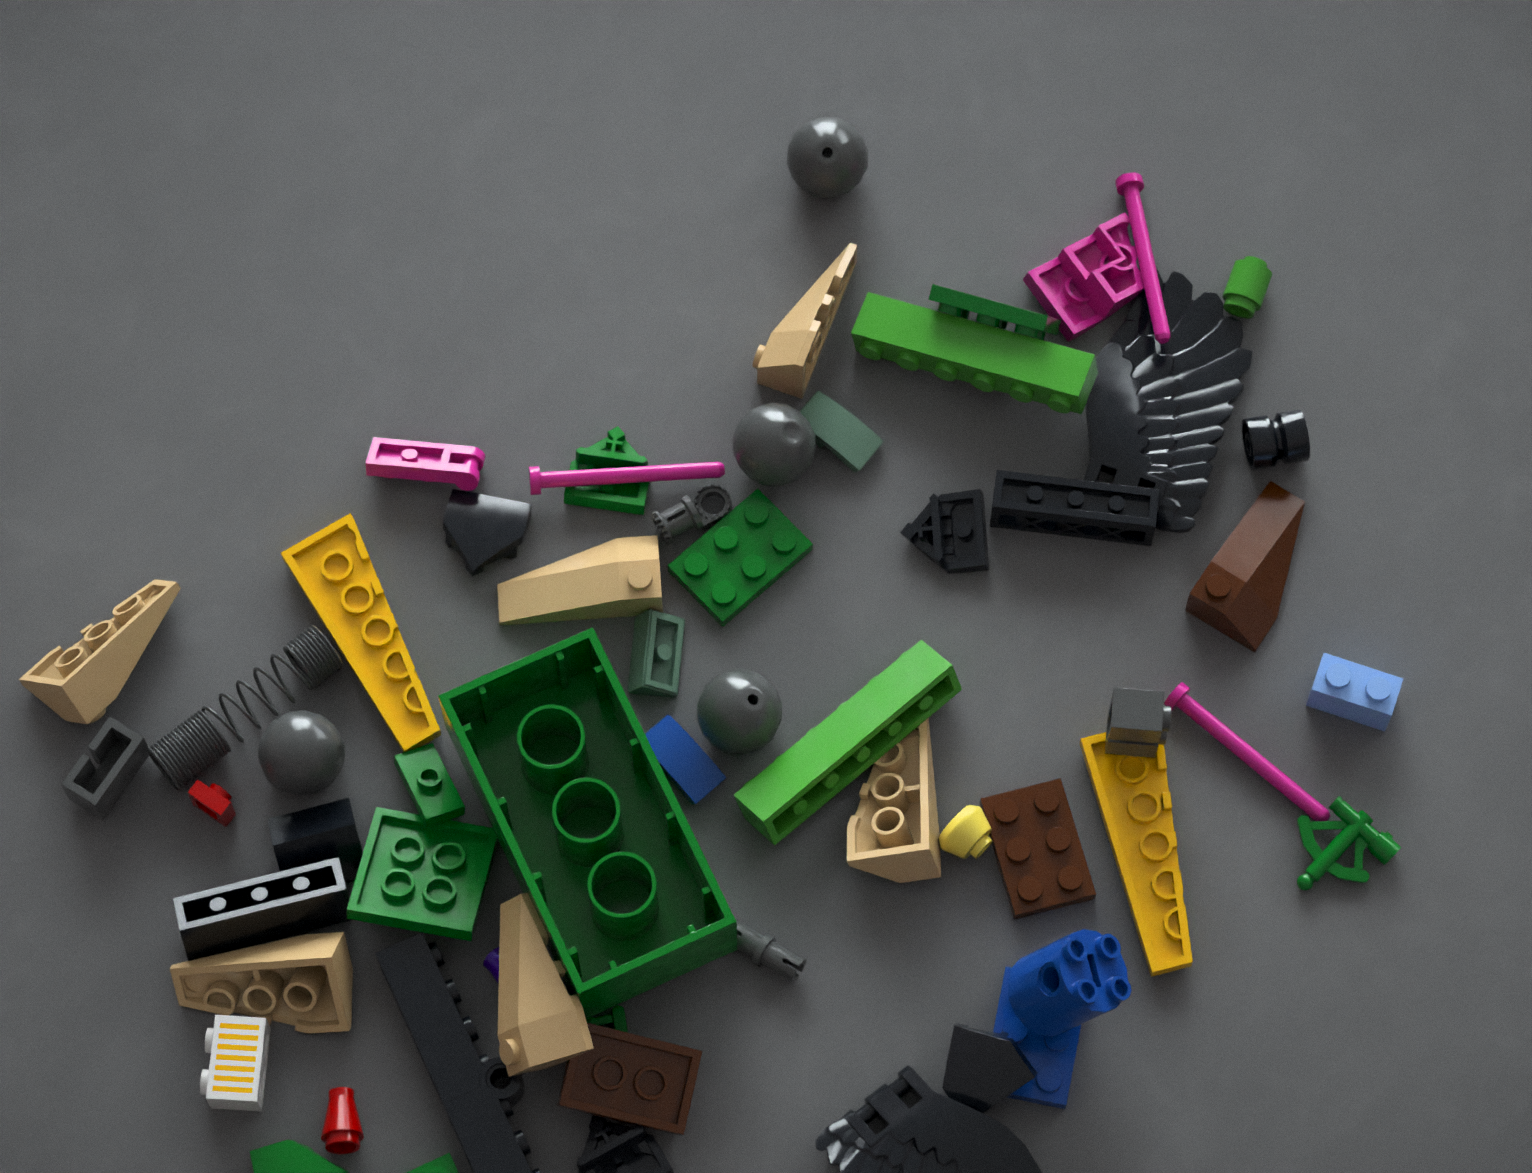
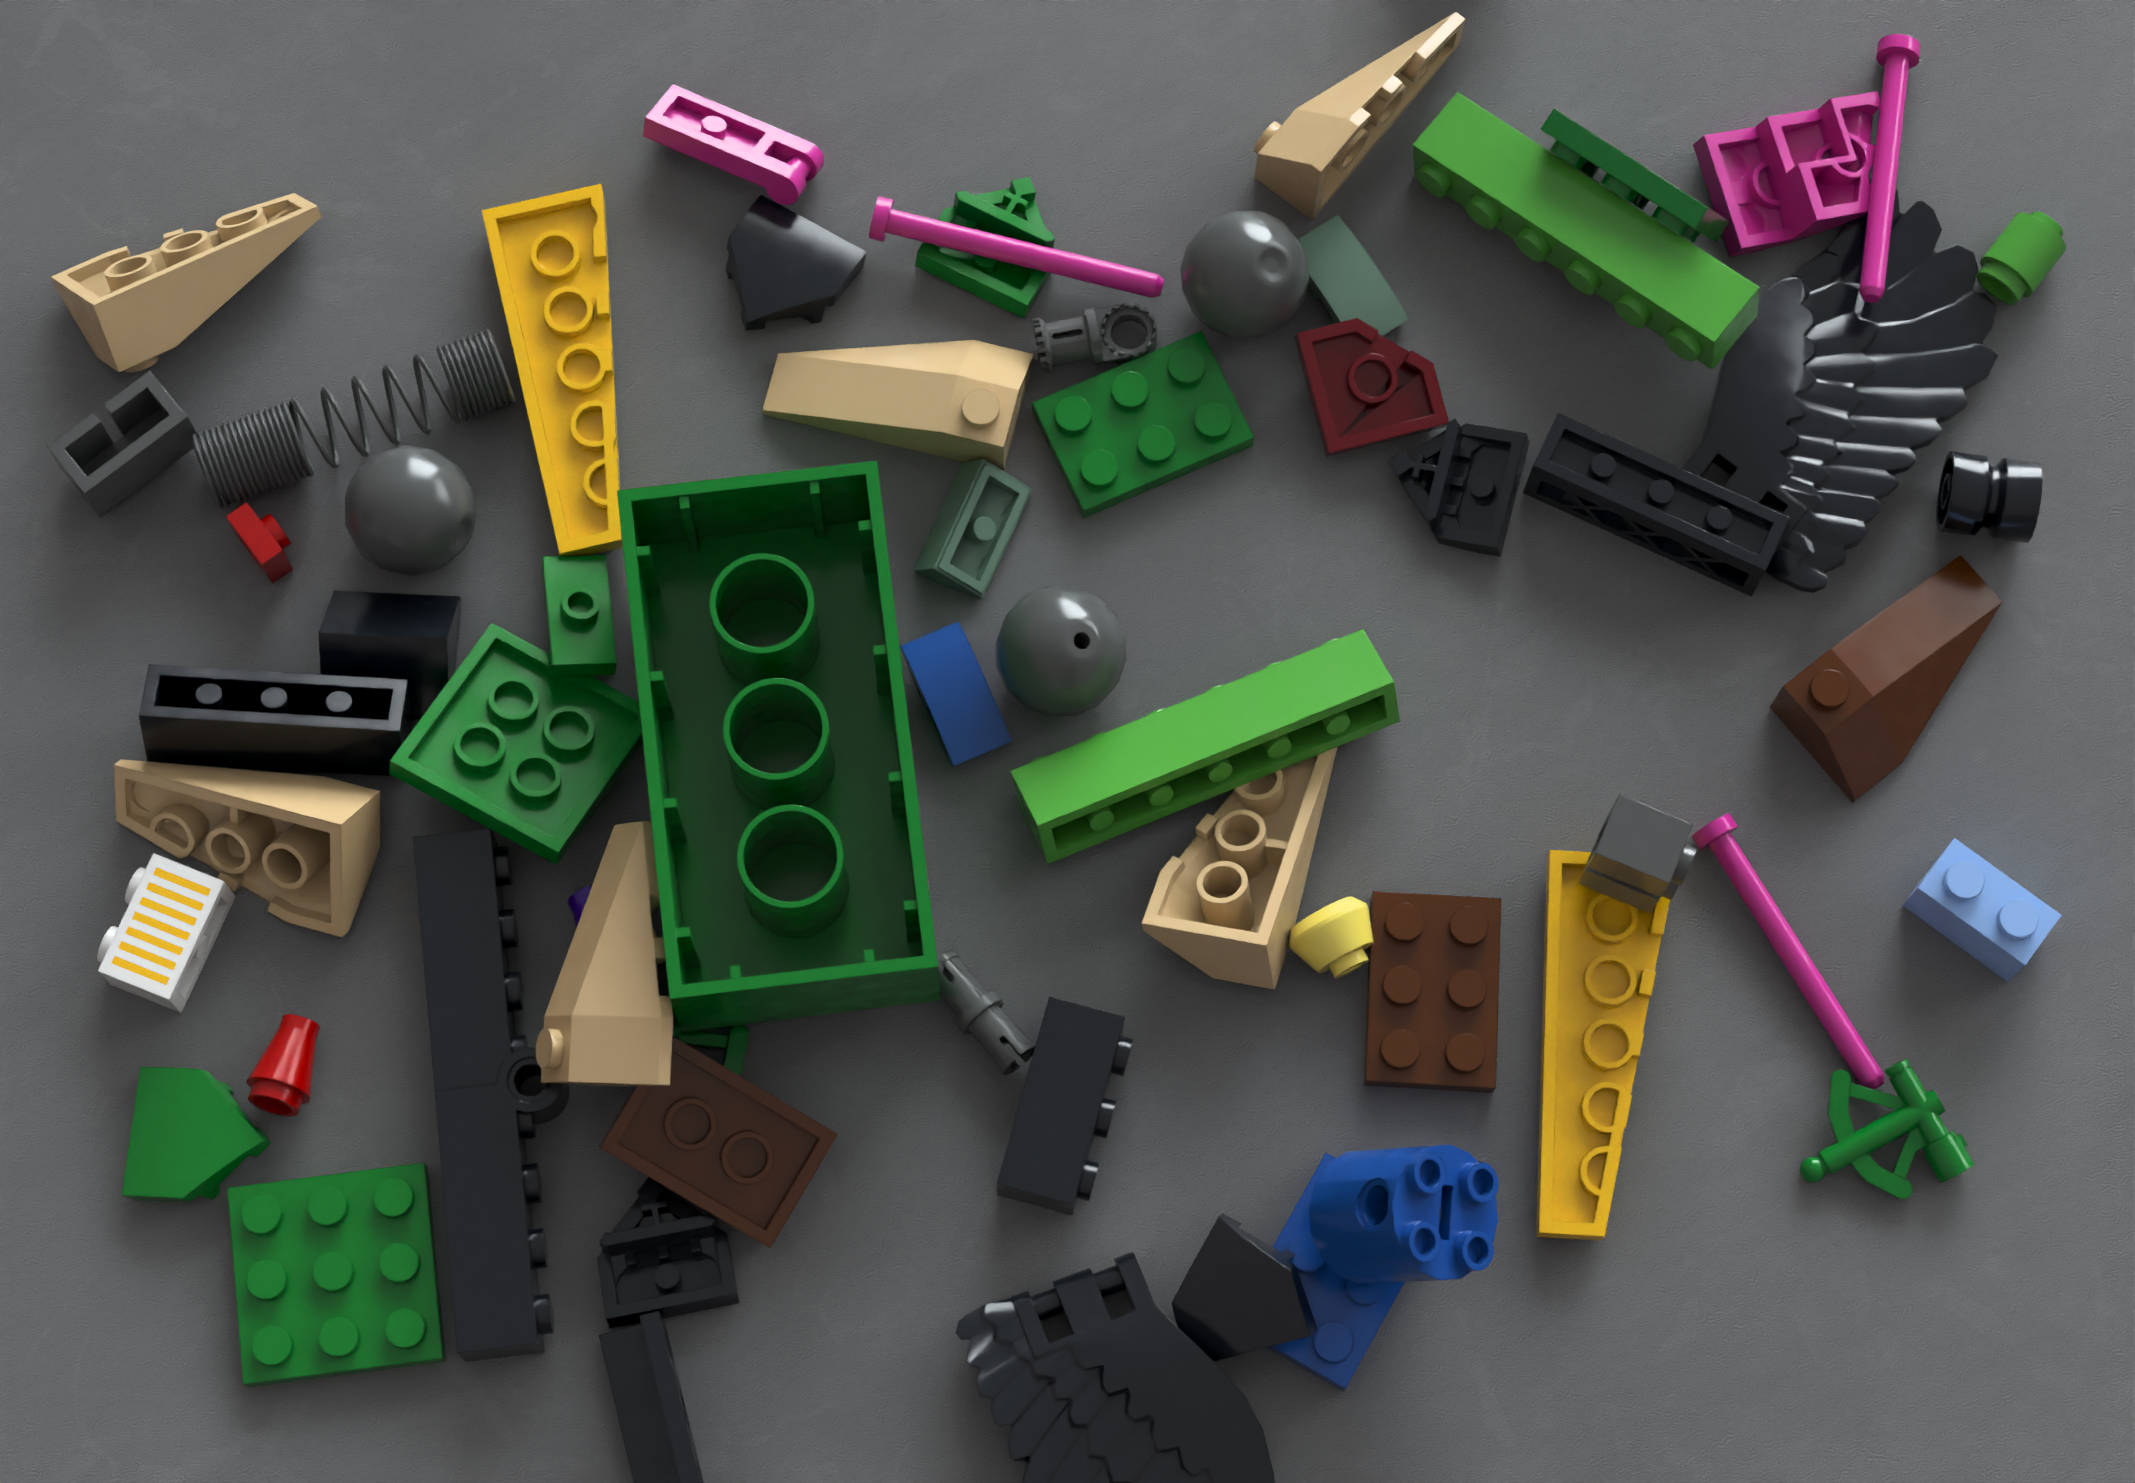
camera: 15 degrees right, 5 degrees up
none -> black brick [997,996,1133,1215]
none -> dark red plate [1294,318,1449,457]

